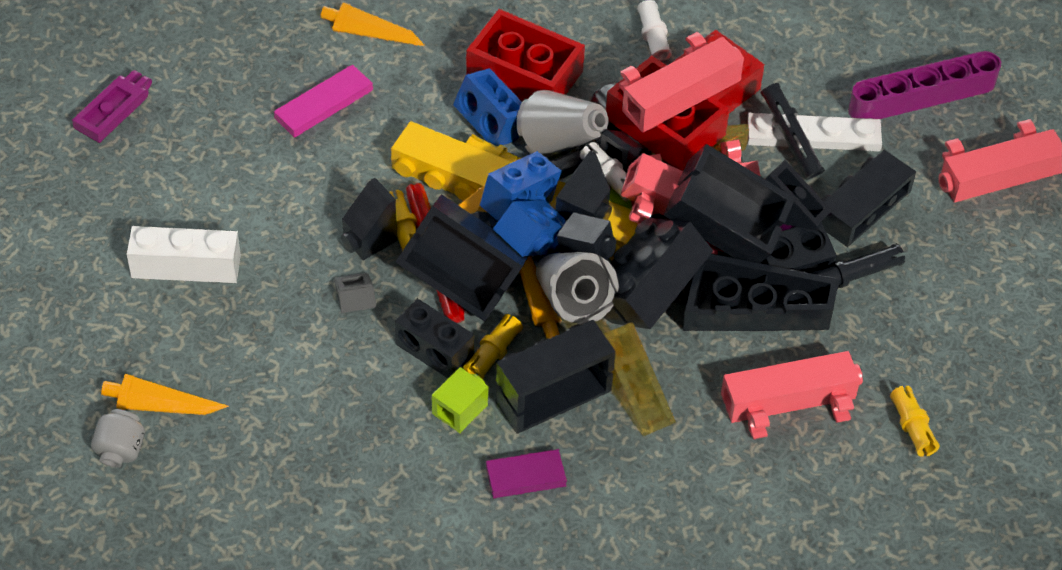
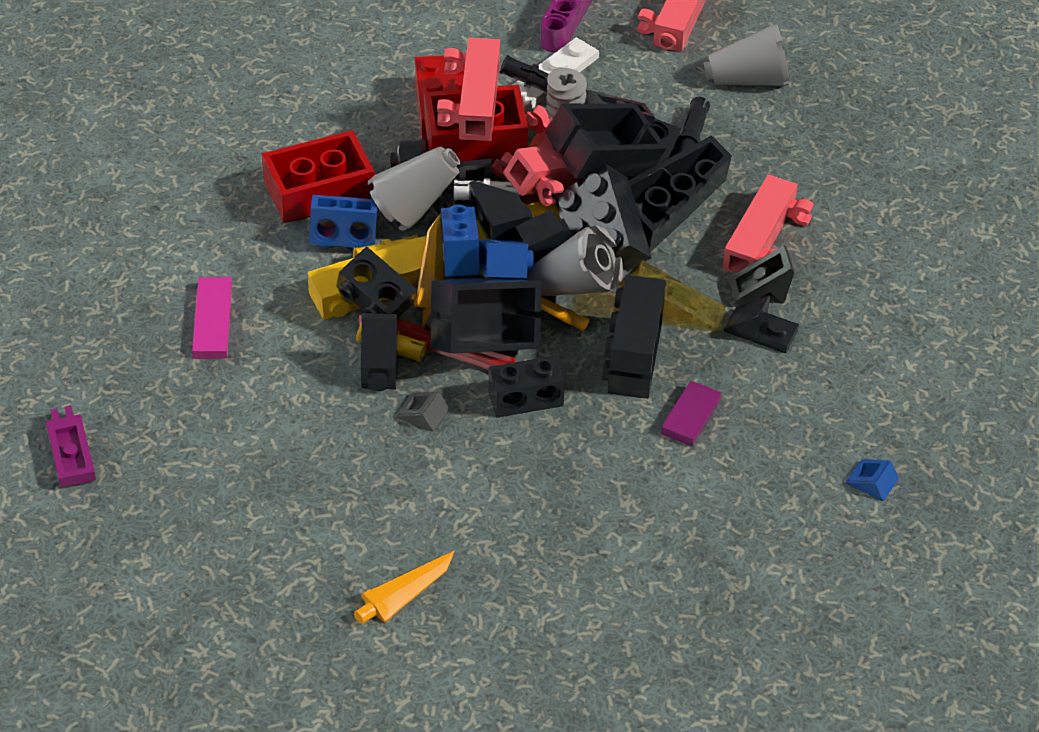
camera: 50 degrees left, 5 degrees down
light grey head [91,409,145,468] -> none
white brick [127,226,241,283] -> none
light orange bar [321,3,425,46] -> none
lime brick [432,367,488,433] -> none
yellow pin [463,314,523,379] -> none
white pin [637,0,672,61] -> none
black brick [822,149,916,248] -> none
yellow pin [890,385,940,457] -> none
none -> black brick [336,246,417,319]
none -> light grey piece [546,68,587,119]
none -> light grey cone [703,24,789,86]
none -> black slope [723,296,799,353]
none -> pearl dark grey slope [728,245,794,306]

